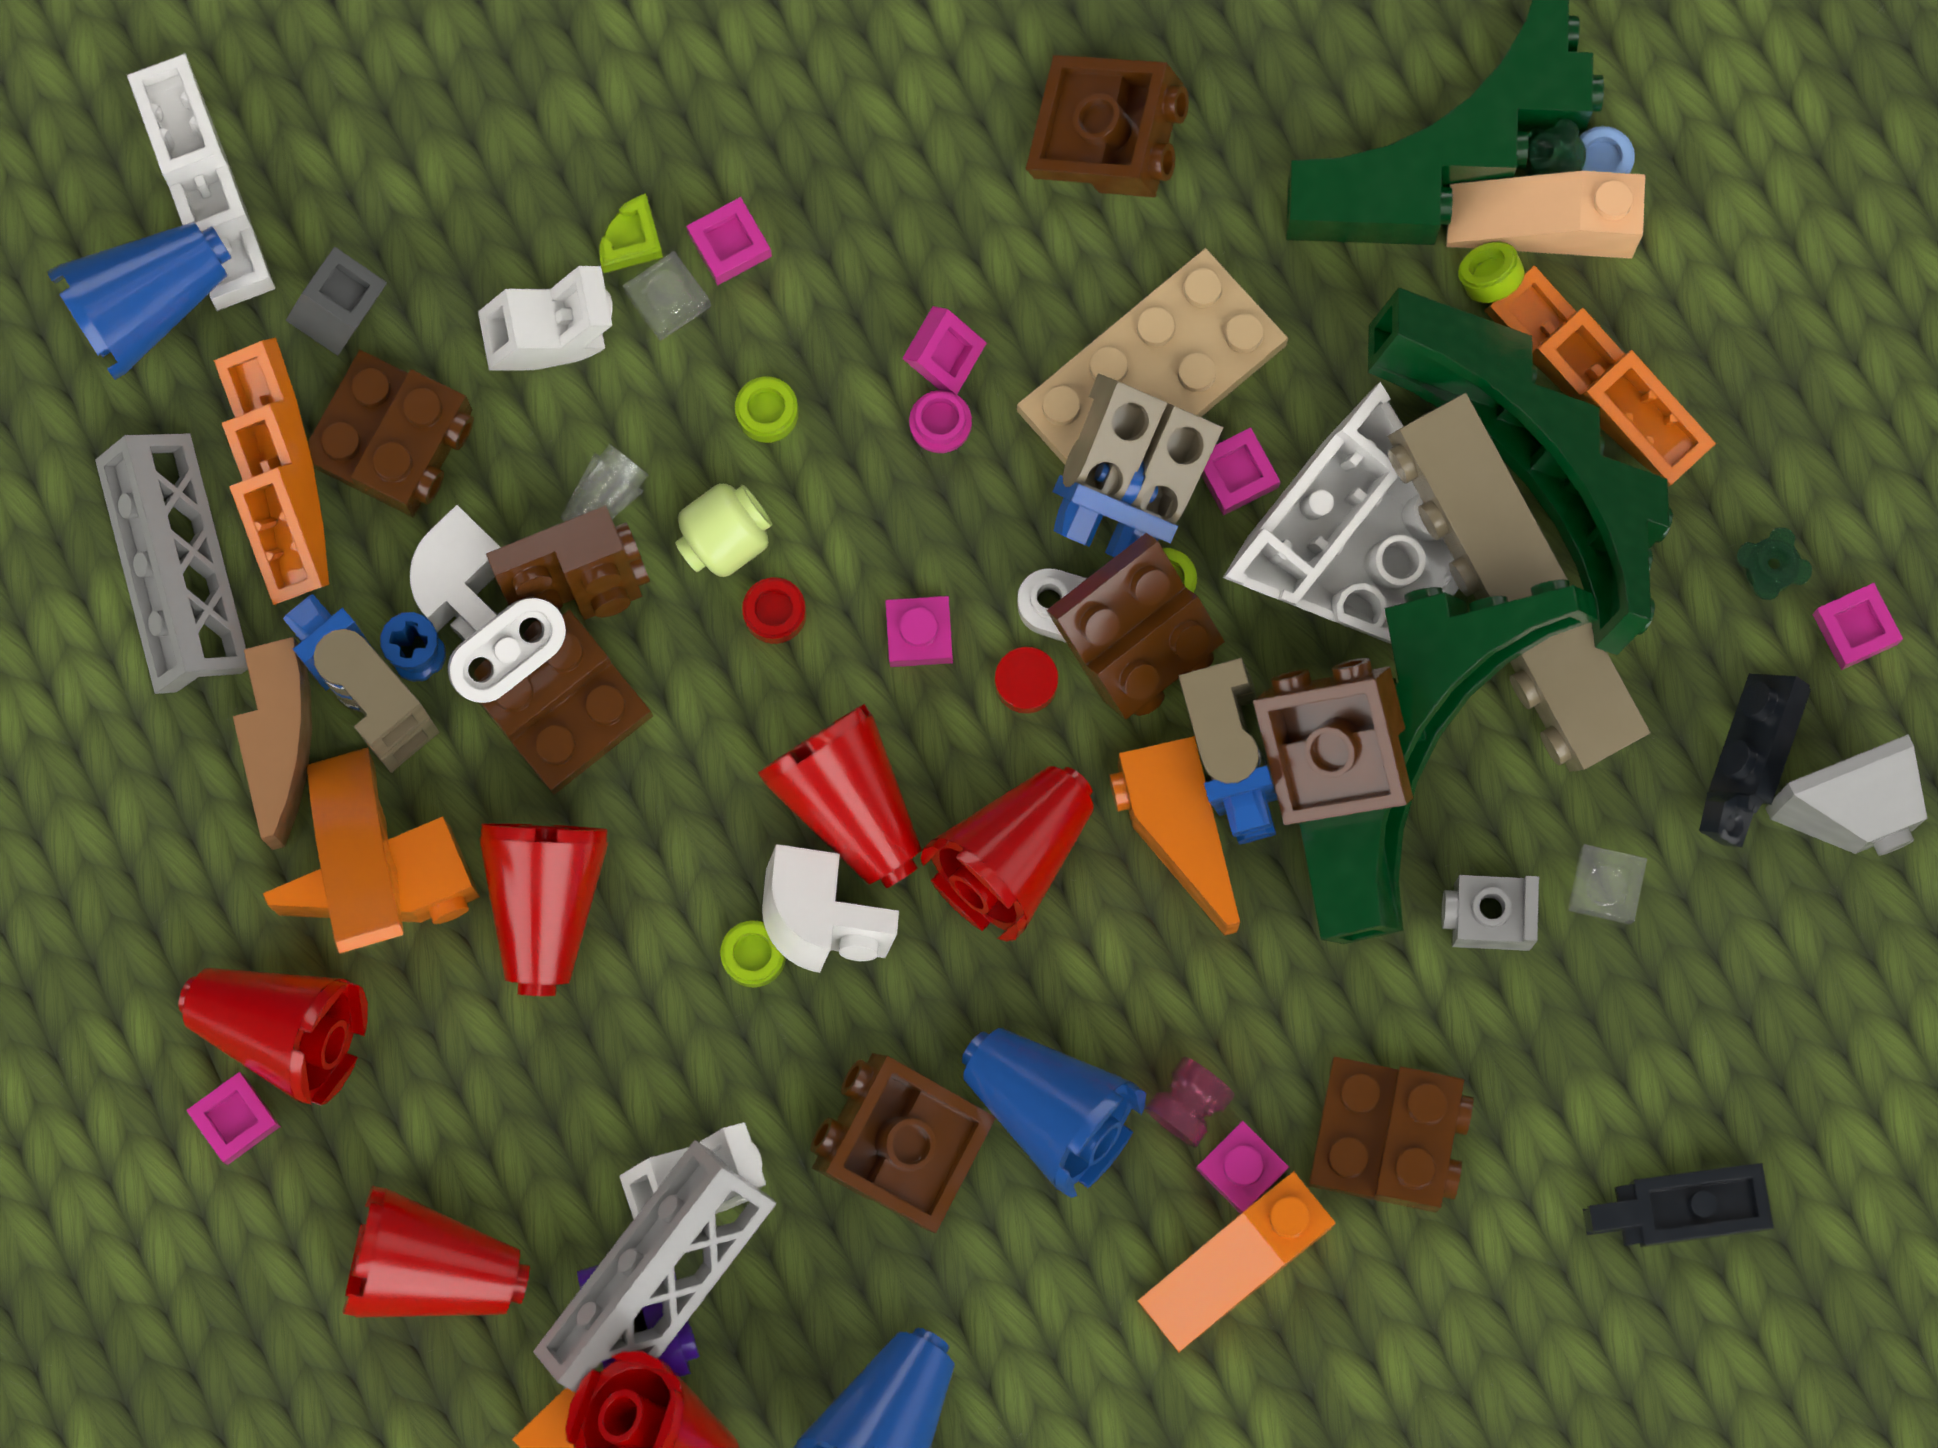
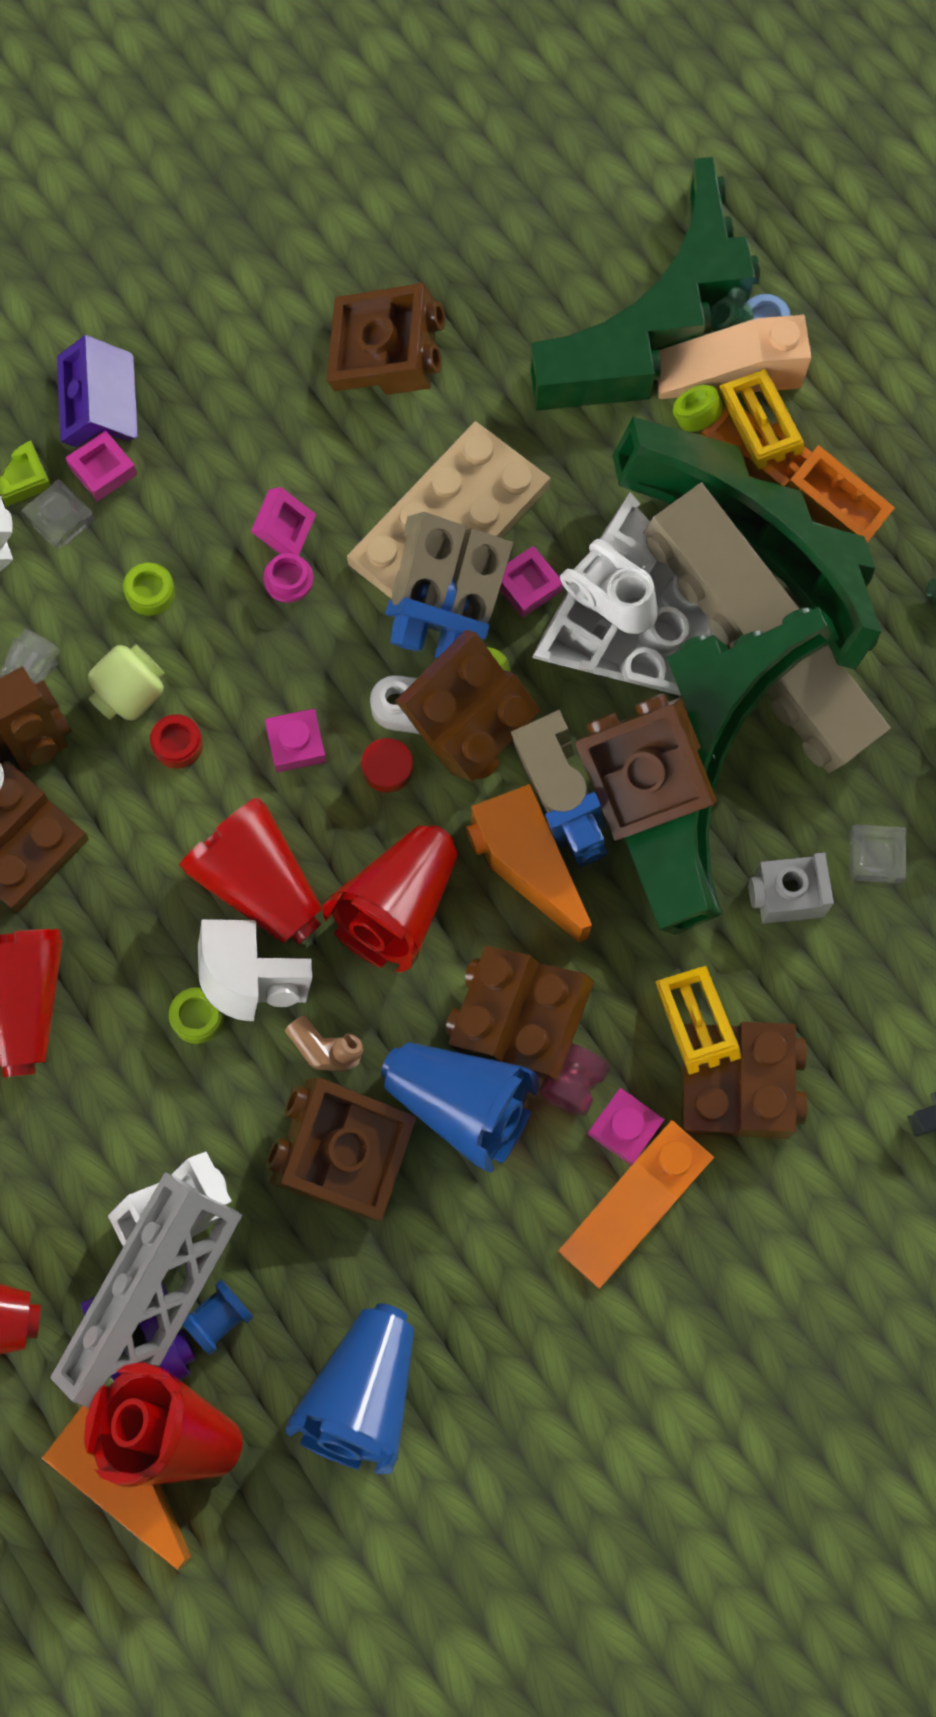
camera: 15 degrees left, 5 degrees down
none -> panel [57,335,138,447]
none -> blue bush [183,1279,254,1356]
none -> medium nougat arm [285,1015,363,1072]
none -> reddish brown plate [446,946,594,1082]
none -> white piece [560,539,658,634]
none -> yellow tile [655,966,741,1075]
none -> yellow tile [720,368,804,470]

